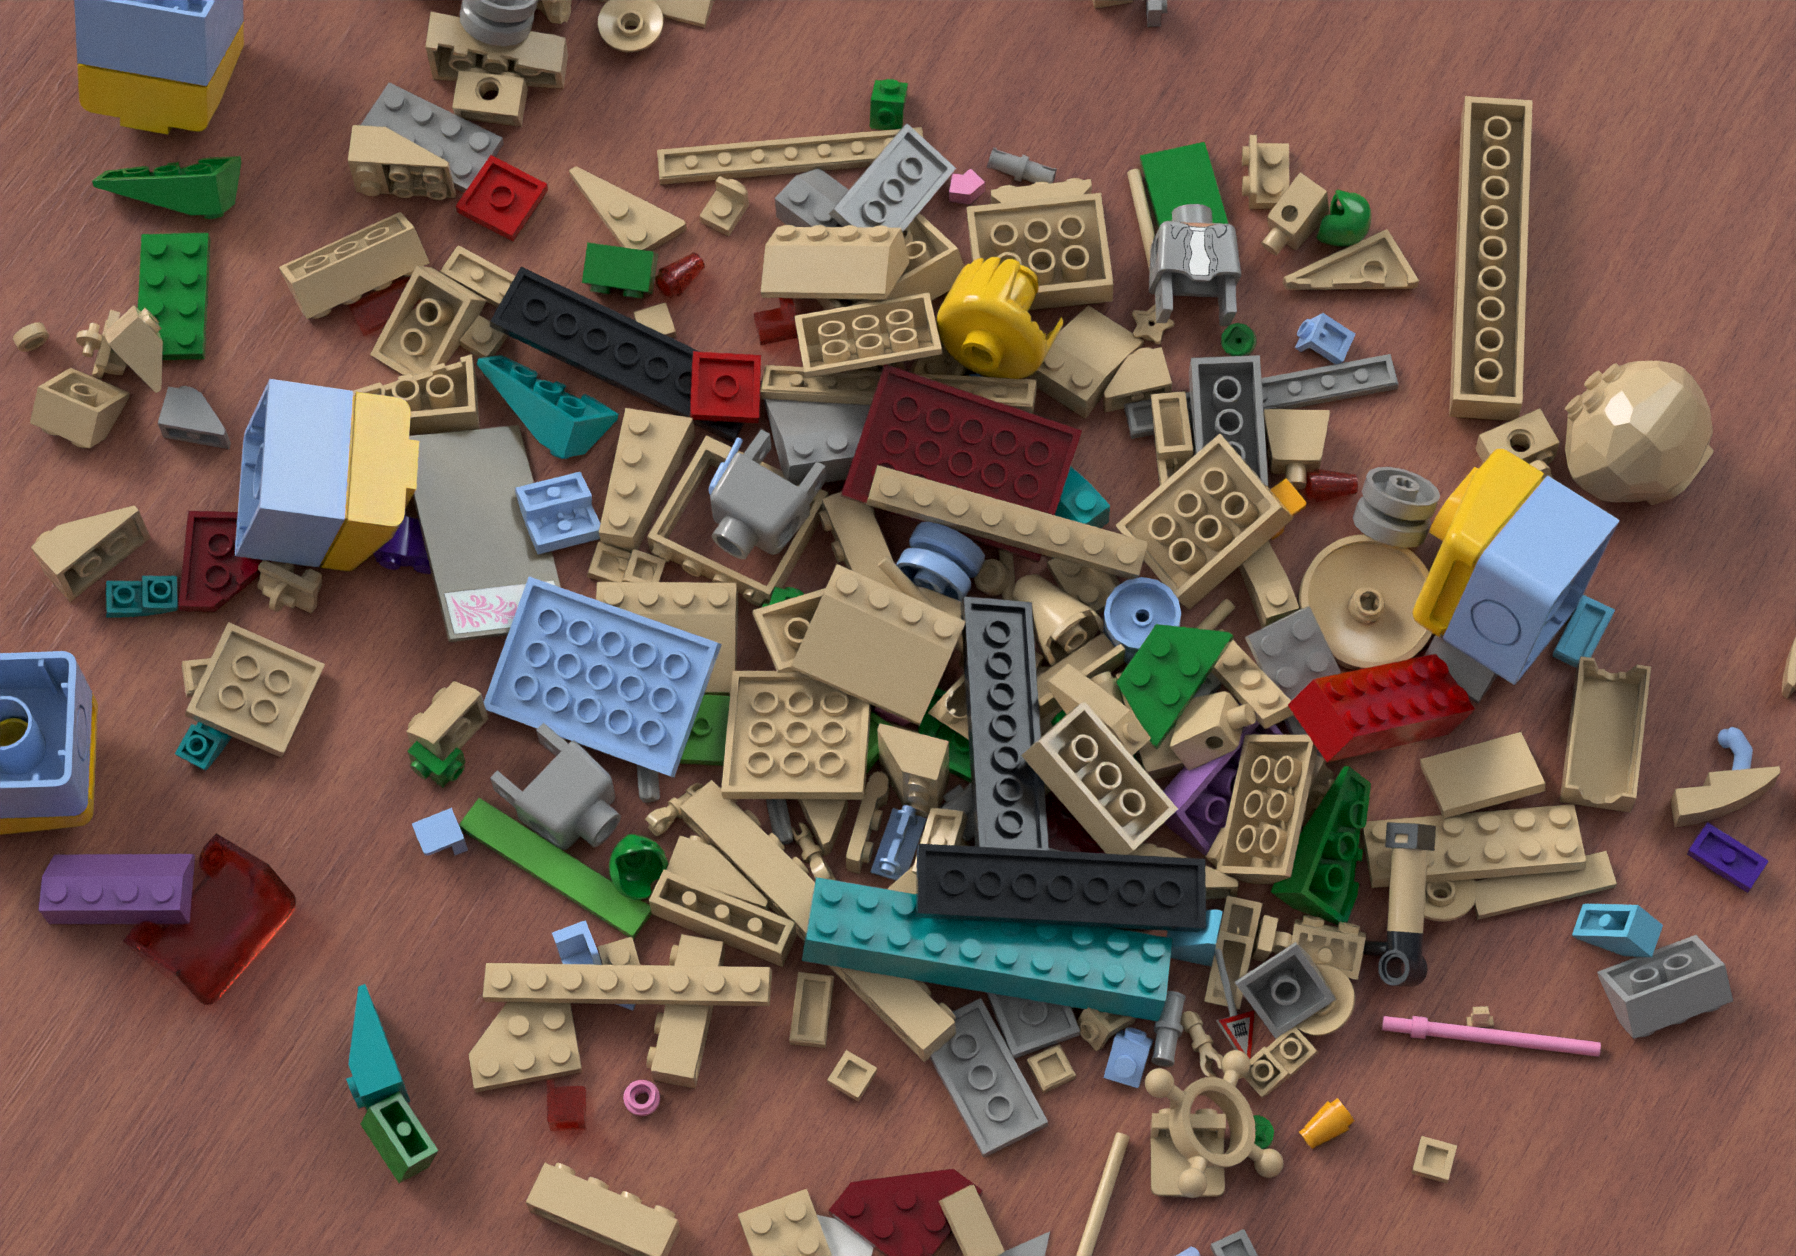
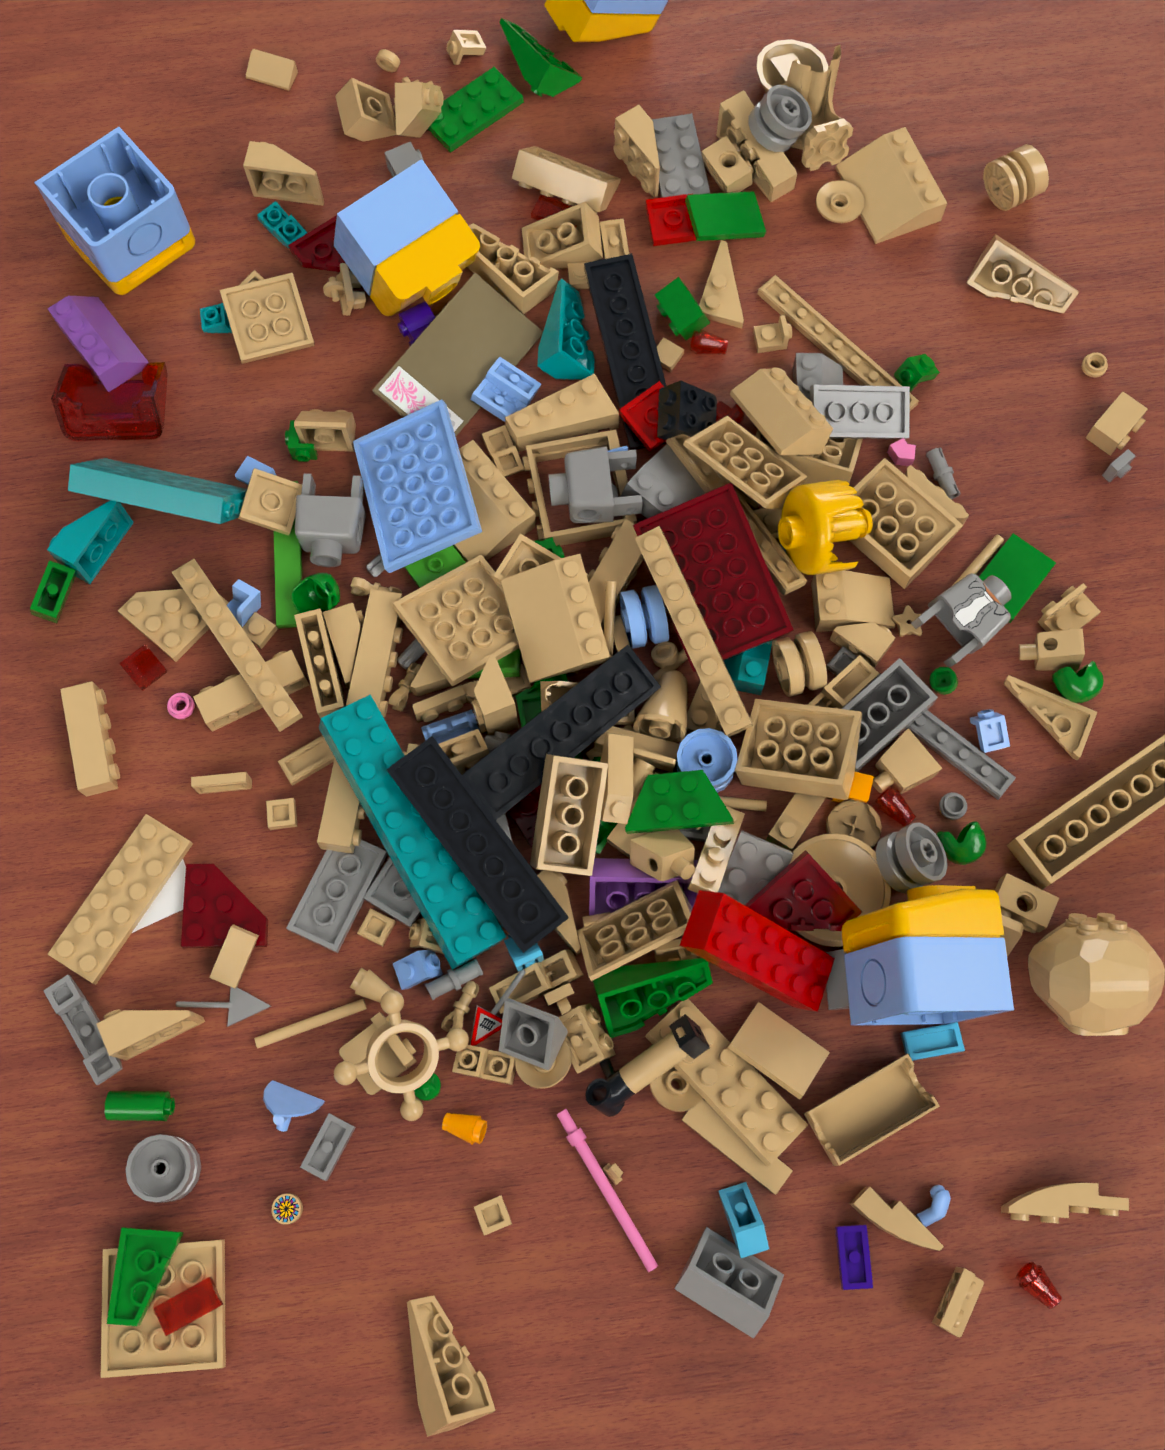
camera: 50 degrees right, 5 degrees up
none -> teal brick [68,458,247,524]
none -> tan tile [191,772,252,794]
none -> tan plate [238,468,302,536]
none -> tan cone [350,968,393,1003]
none -> tan bracket [447,30,486,65]
none -> black bracket [657,380,717,440]
none -> green tile [685,191,766,241]
none -> dark red plate [745,850,862,931]
none -> tan wheel [772,631,827,697]
none -> tan tile [826,800,882,848]
none -> green helmet [936,821,986,865]
none -> light grey plate [939,792,967,820]

